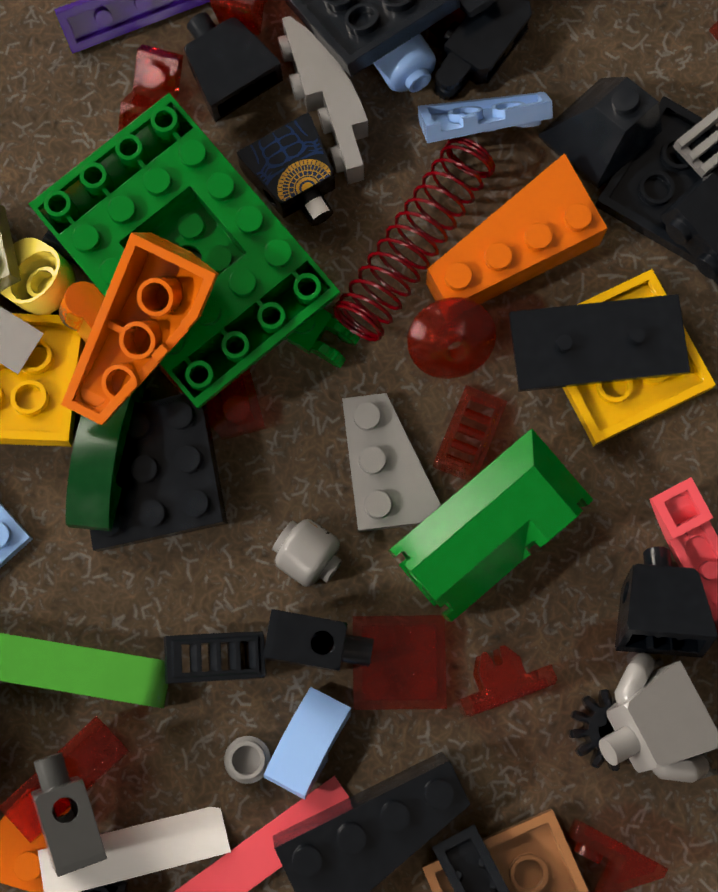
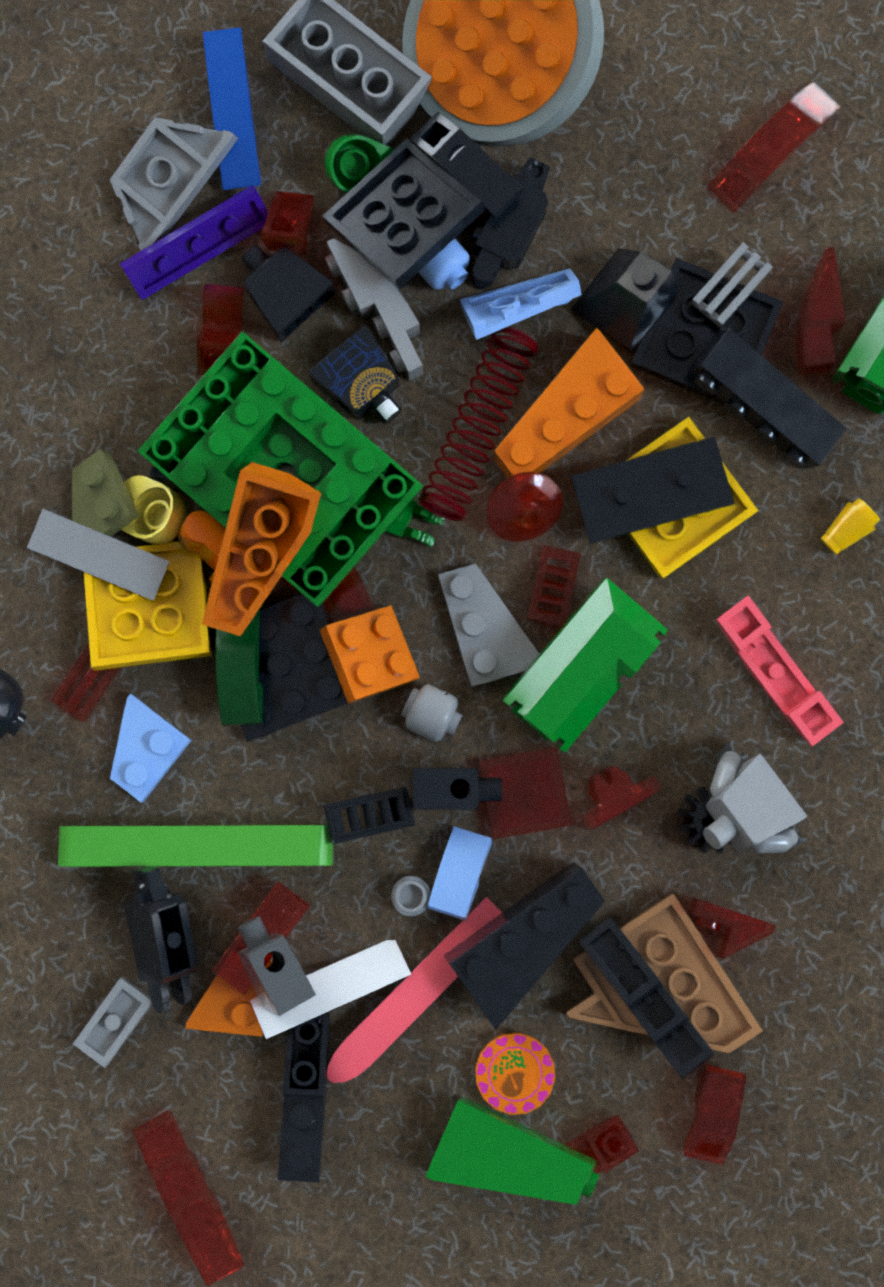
camera: 10 degrees left, 5 degrees up
black torso [615,546,717,658] -> none
none -> orange plate [319,605,420,704]

